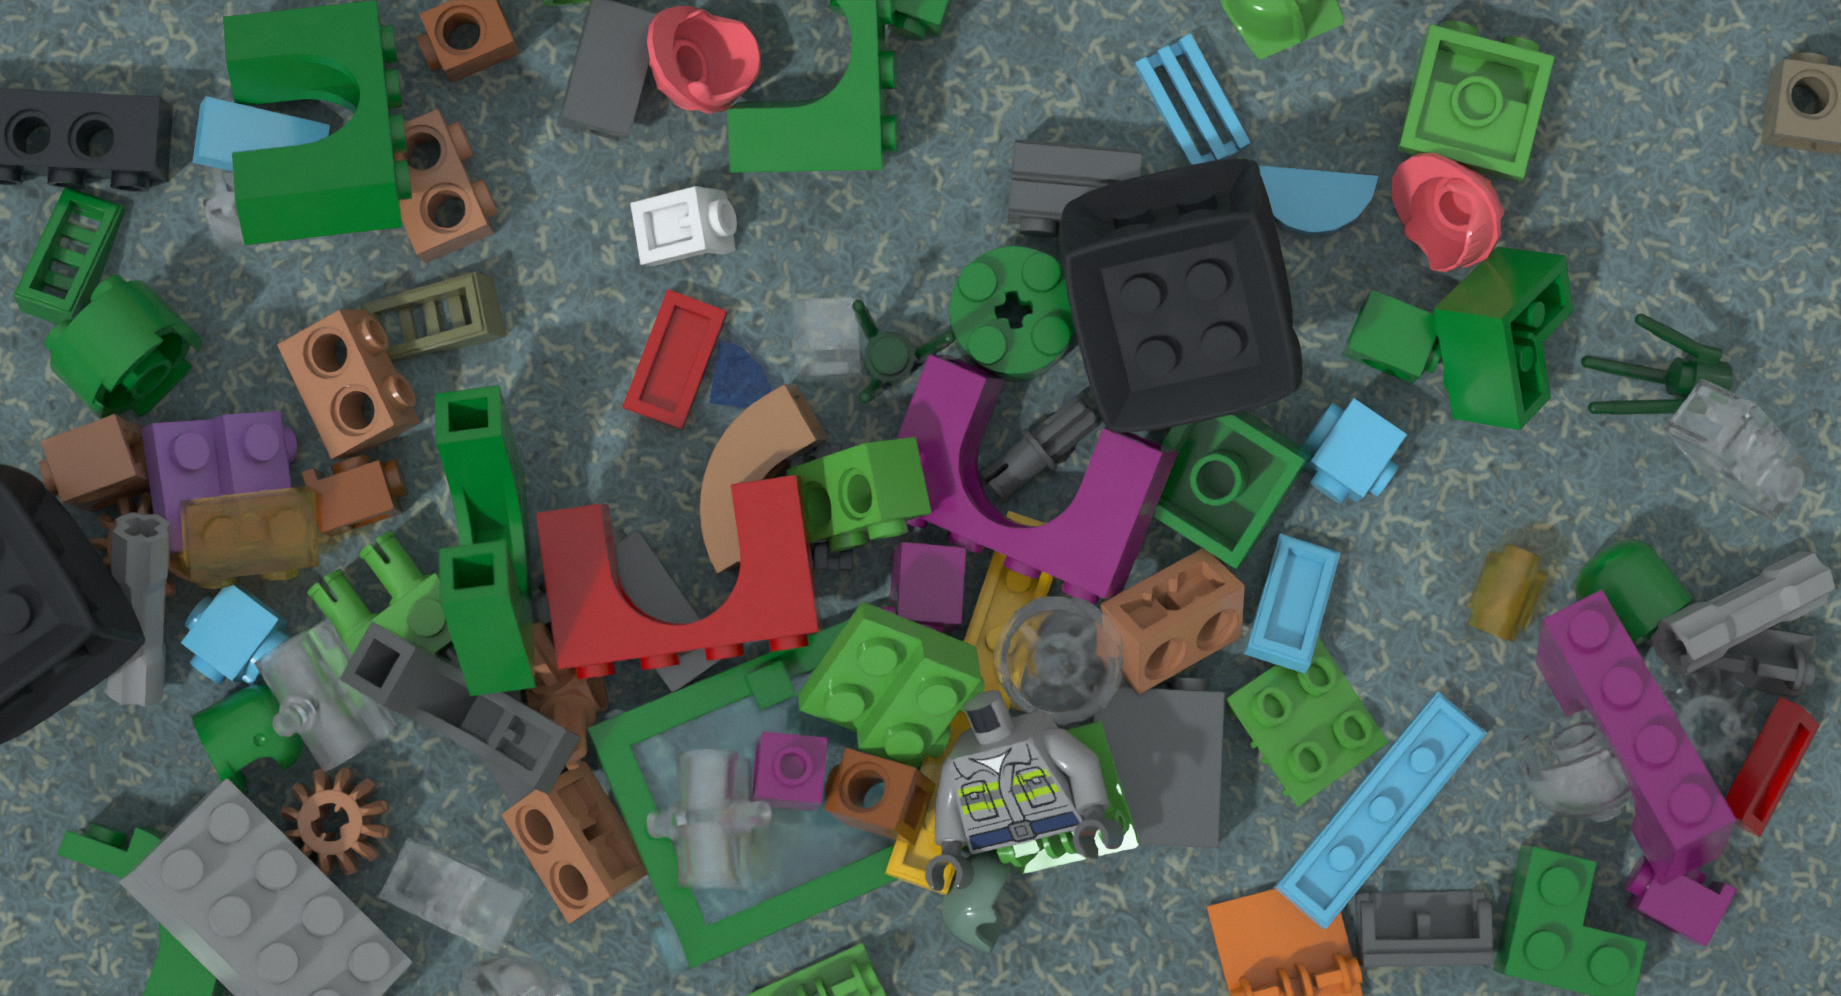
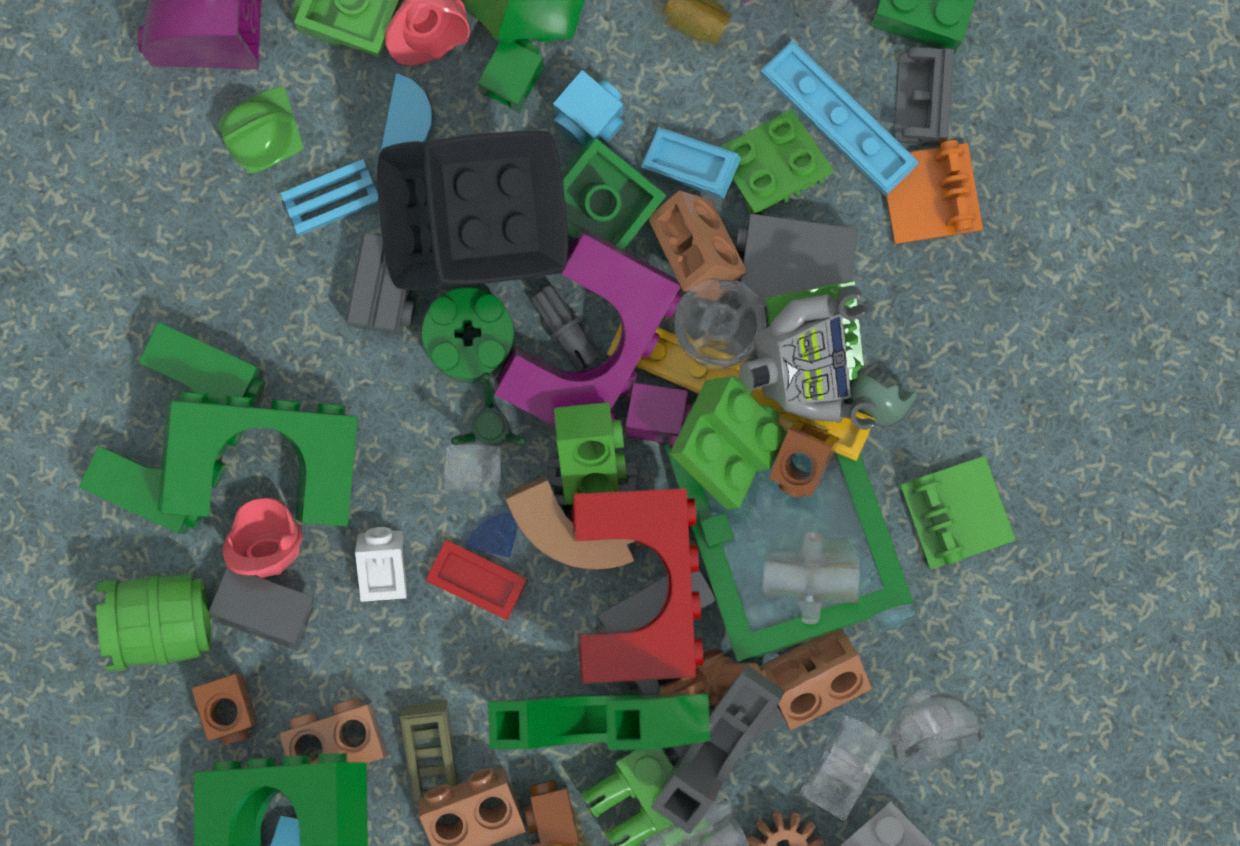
camera: 90 degrees left, 0 degrees up
magenta brick [749,731,828,811] -> none

